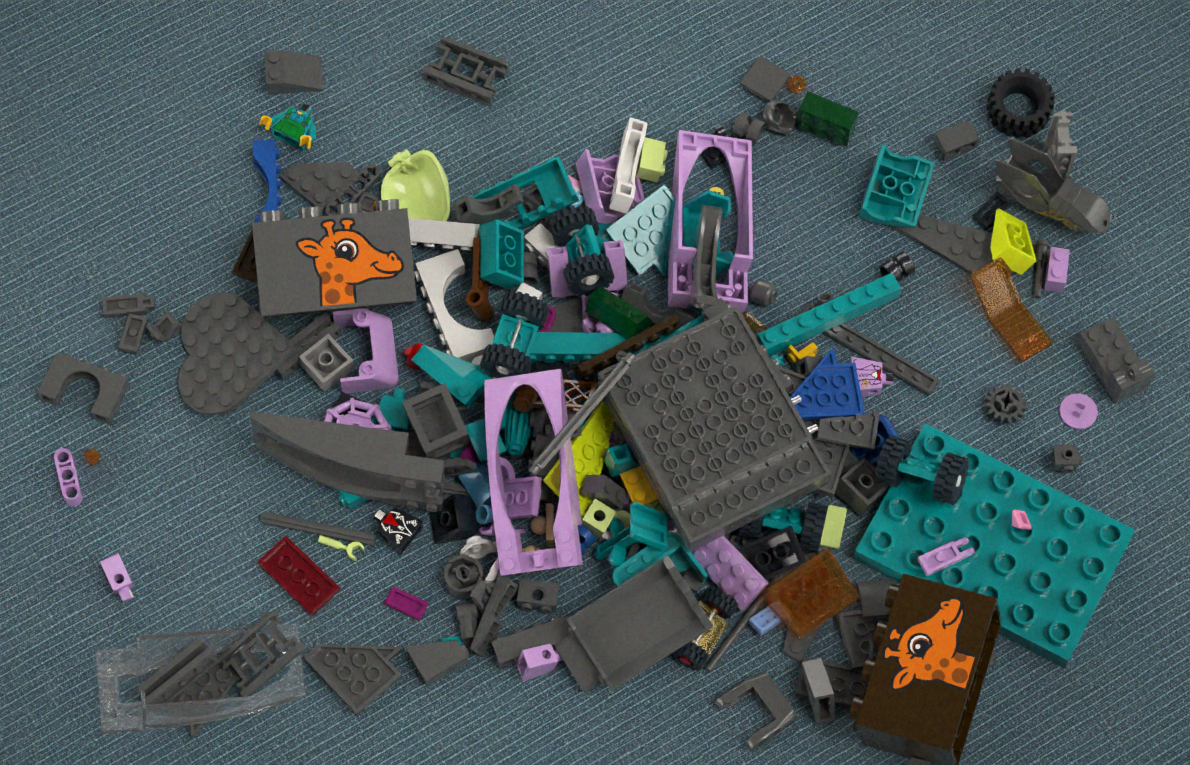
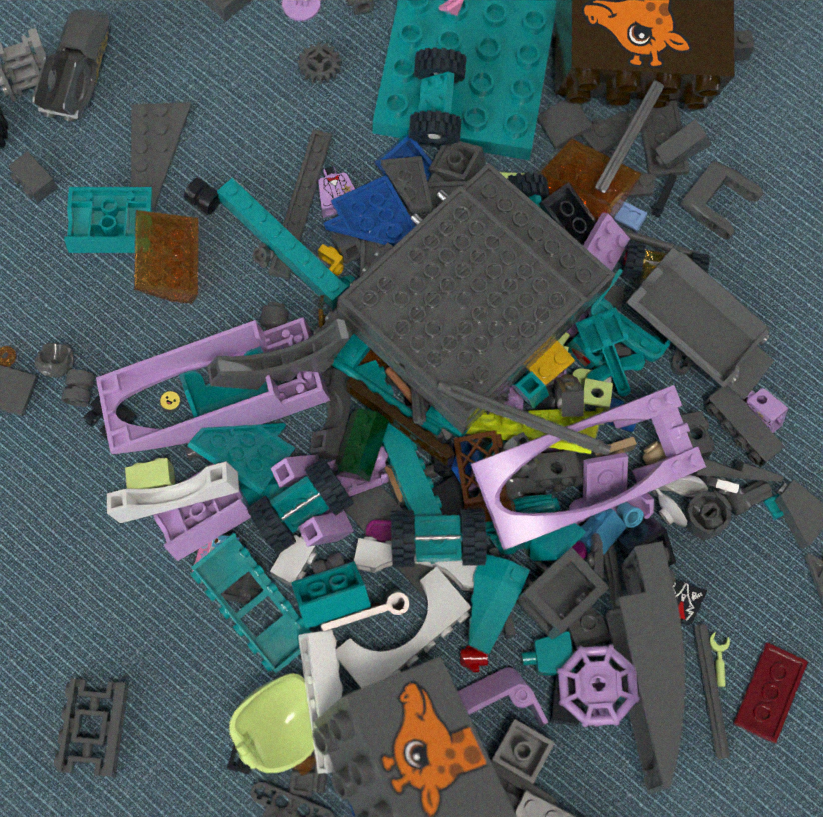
camera: 110 degrees left, 5 degrees up
magenta tile [384,586,429,622] -> none
dark grey arch [454,184,524,224] -> none
dark green piece [796,91,859,147] -> none
lavender hinge [917,538,975,576] -> none
clear orange windscreen [969,257,1053,363] -> none
black tile [972,191,1011,230] -> none
neon yellow slope [990,208,1036,275] -> none
dark grey pin [1033,239,1050,299] -> none
lavender brick [1044,247,1070,293] -> none
none -> clear orange slope [134,210,198,304]
none -> dark grey axle [595,81,664,193]
none -> black tile [652,173,677,218]

